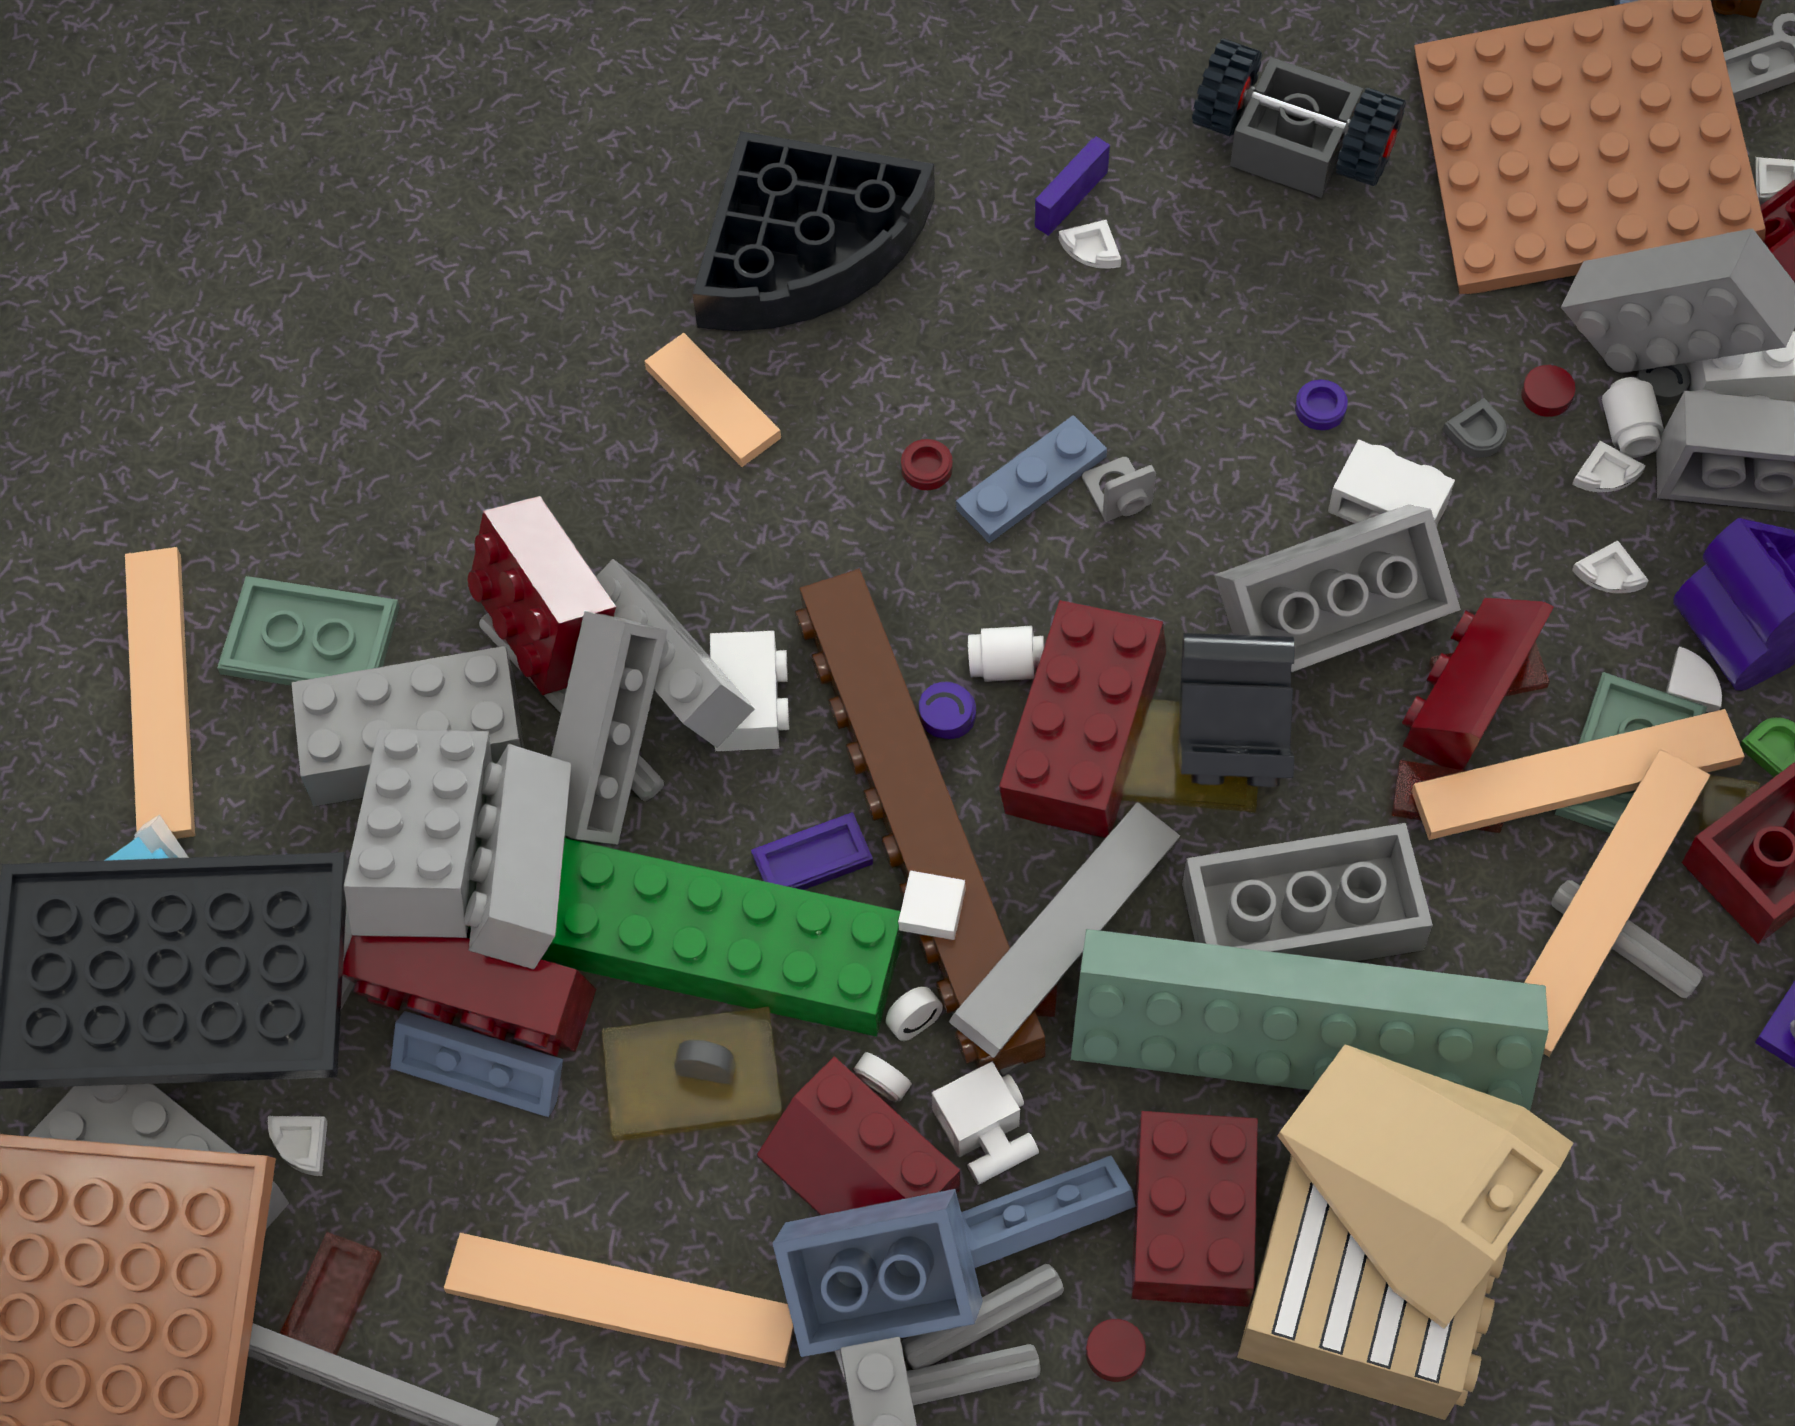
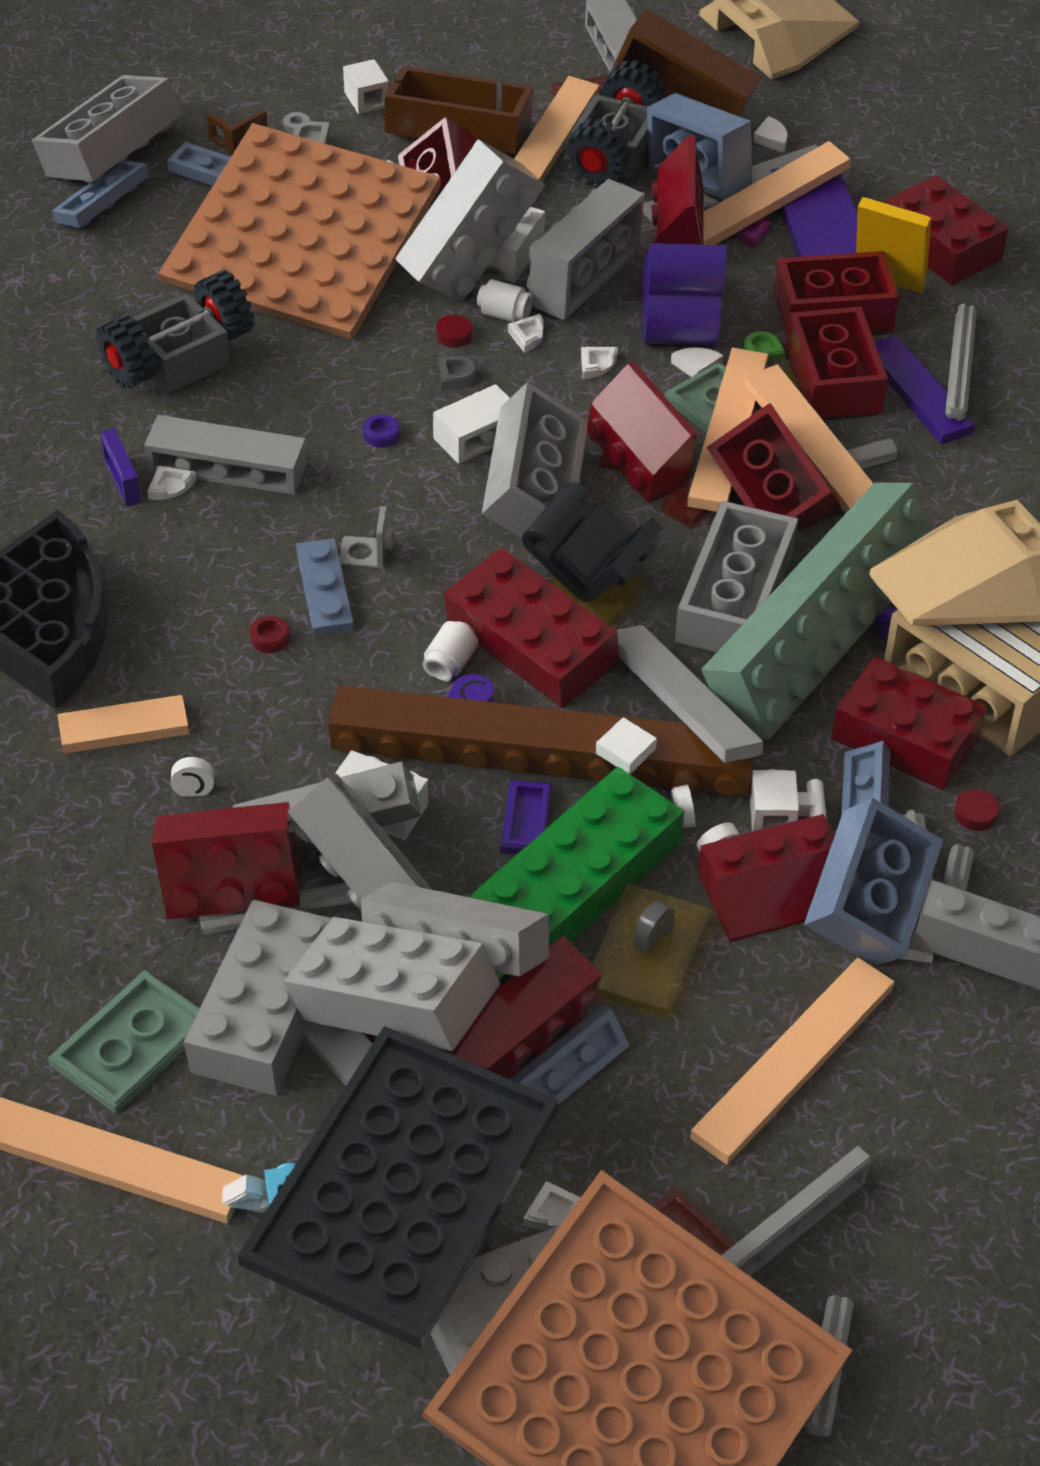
camera: 65 degrees left, 15 degrees down
none -> light grey brick [144,415,307,495]
none -> white tile [171,757,214,796]
none -> dark red slope [706,403,841,531]

